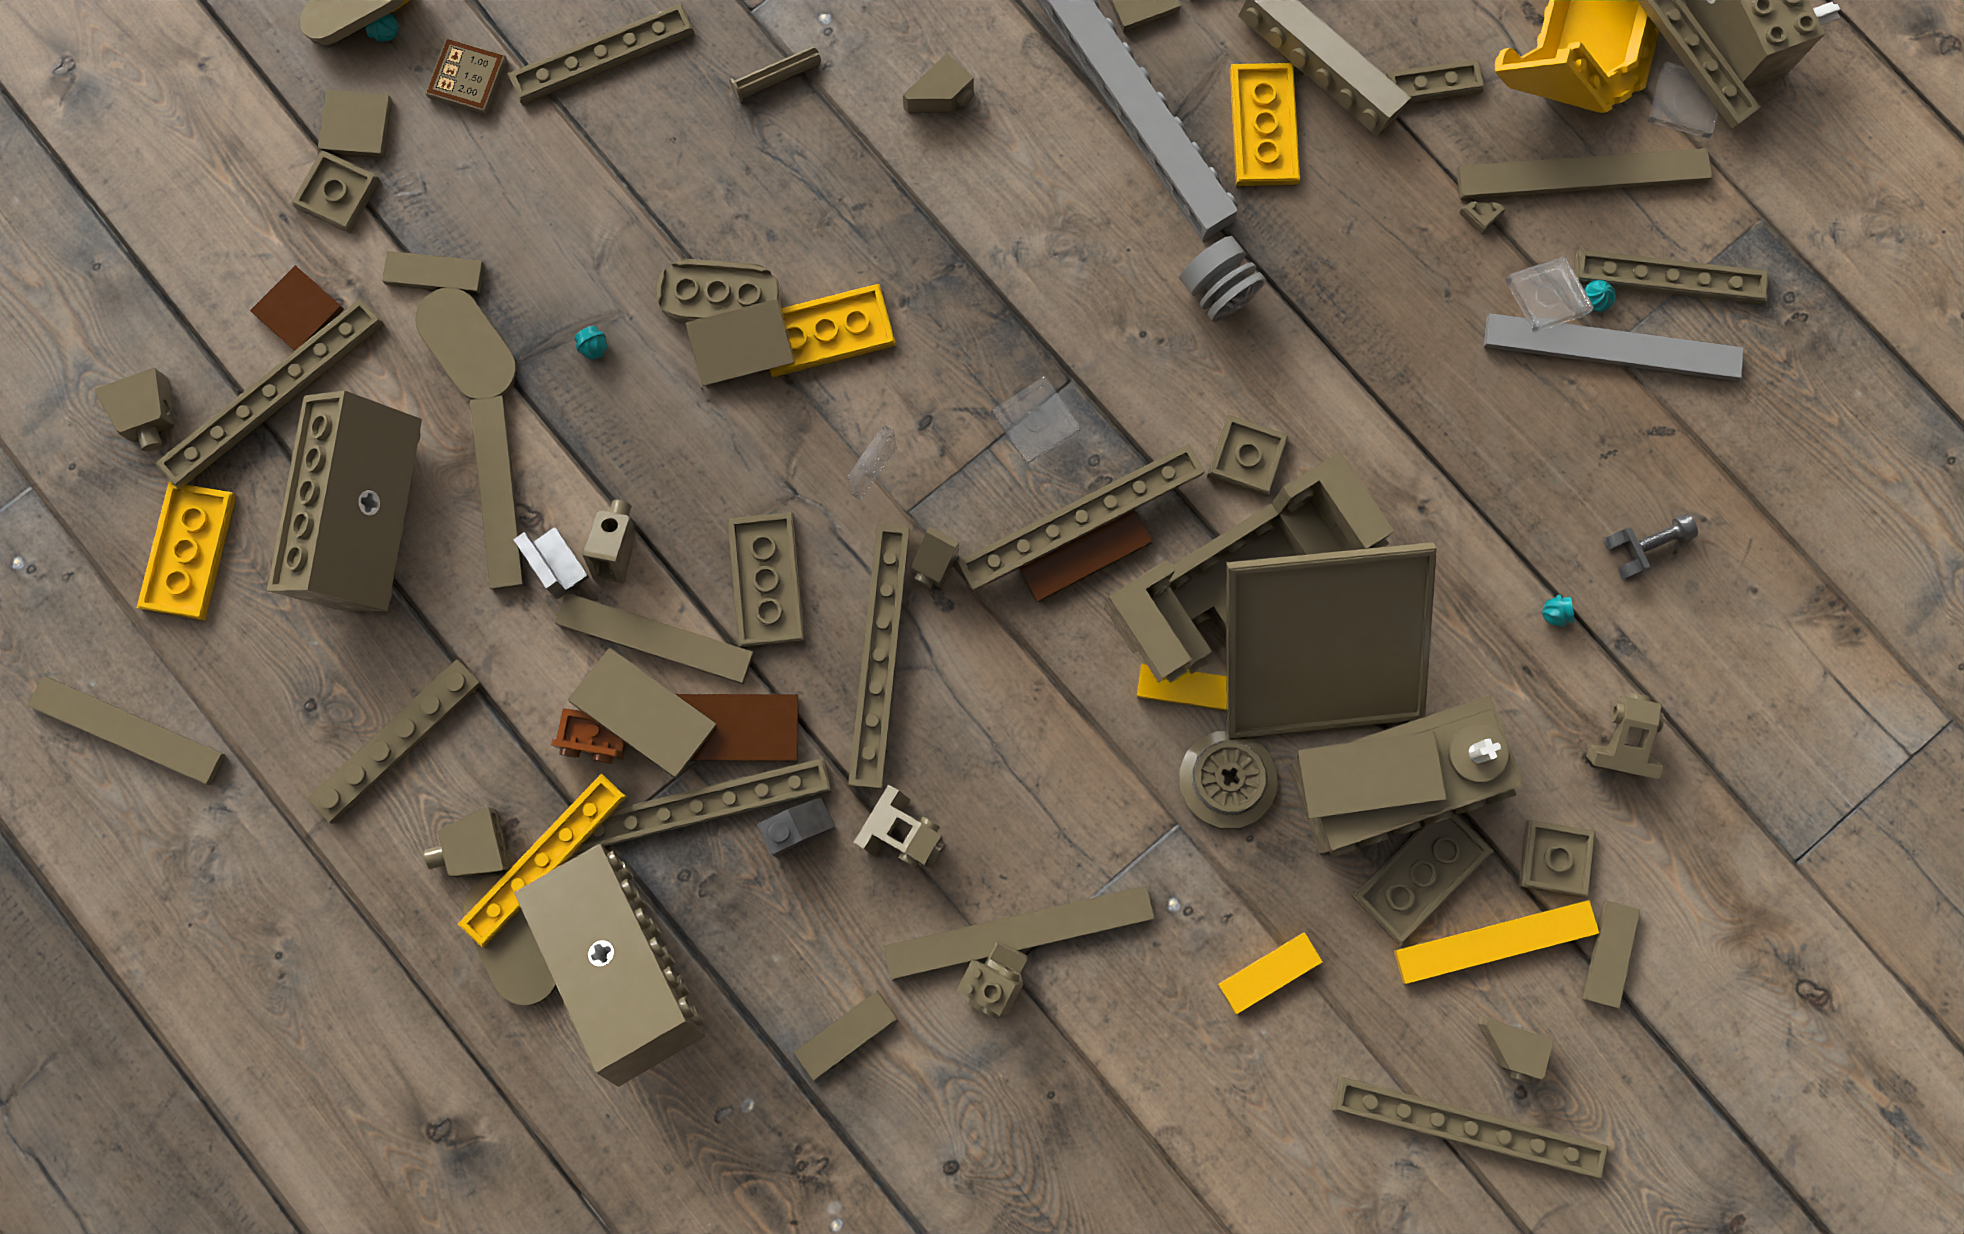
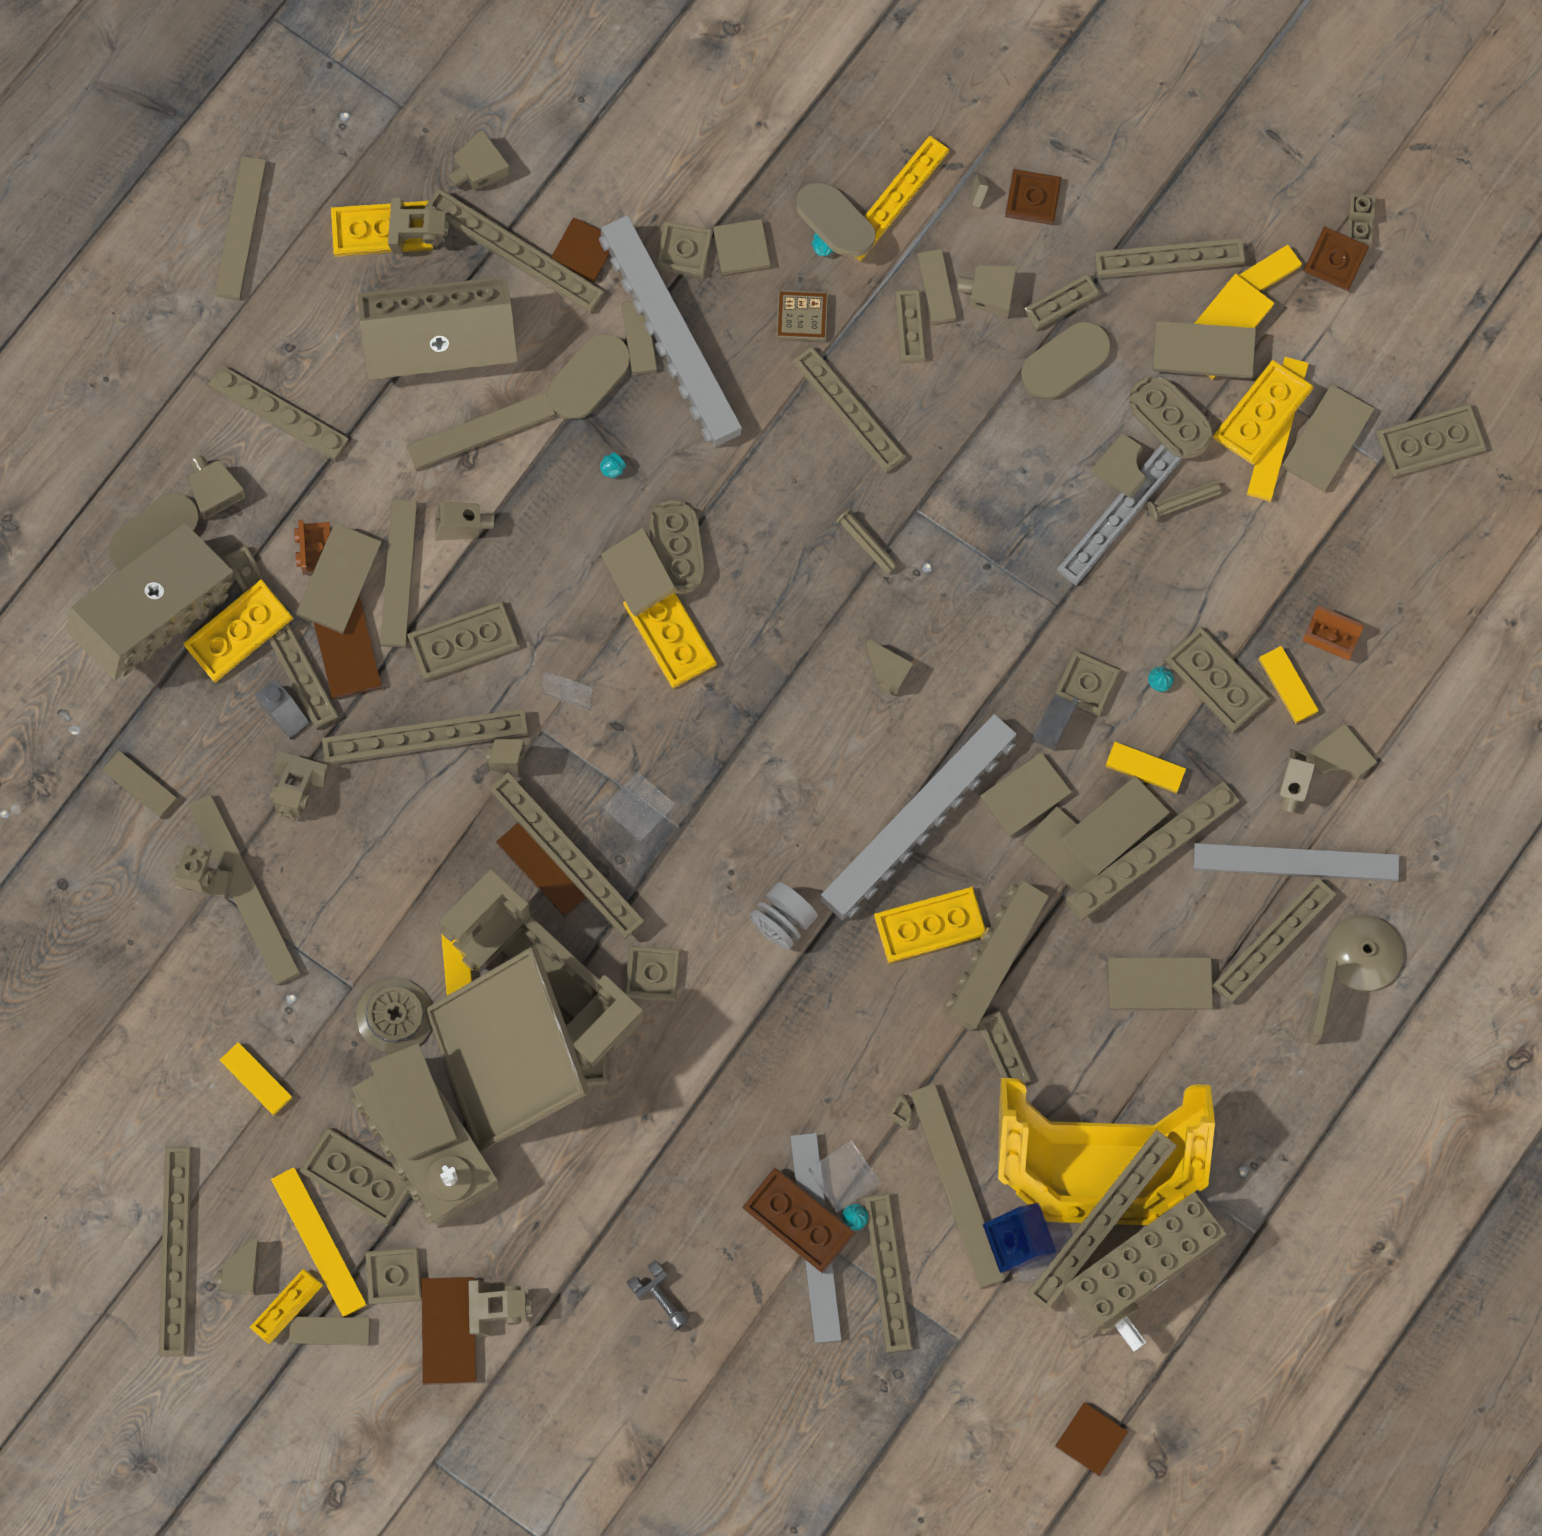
camera: 75 degrees right, 5 degrees down
yellow tile [458,774,627,947] -> none
panel [513,527,590,600] -> none
teal plate [1542,595,1575,628] -> none
none -> yellow tile [183,580,294,683]
none -> yellow tile [249,1269,323,1344]
none -> dark tan tile [388,198,449,253]
none -> reddish brown tile [421,1277,476,1385]
none -> light grey brick [599,215,742,448]
none -> reddish brown tile [742,1167,856,1274]
none -> clear blue slope [982,1203,1057,1273]
none -> reddish brown tile [1055,1402,1128,1477]

